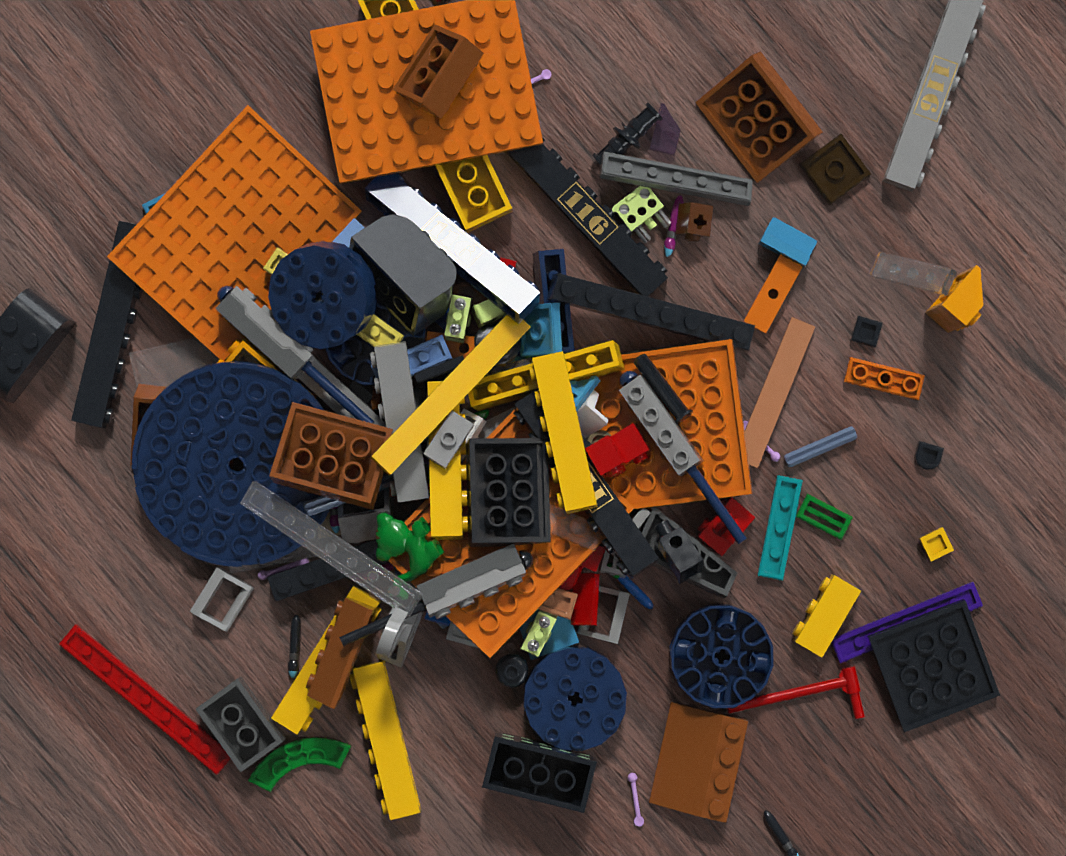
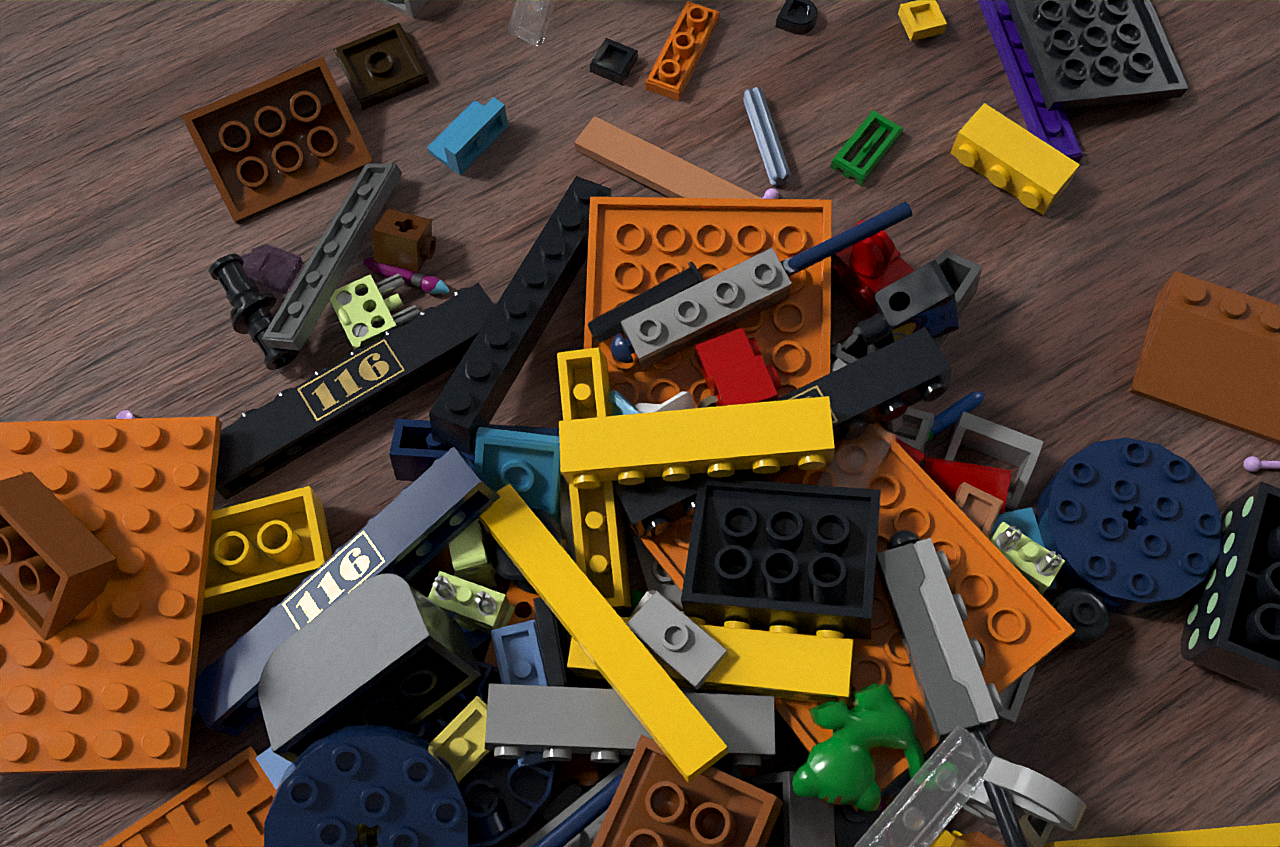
camera: 80 degrees left, 20 degrees down
dark blue brick [669,604,774,708] -> none
red bar [728,666,865,719] -> none
orange tile [743,254,803,334] -> none
teal tile [757,475,803,581] -> none

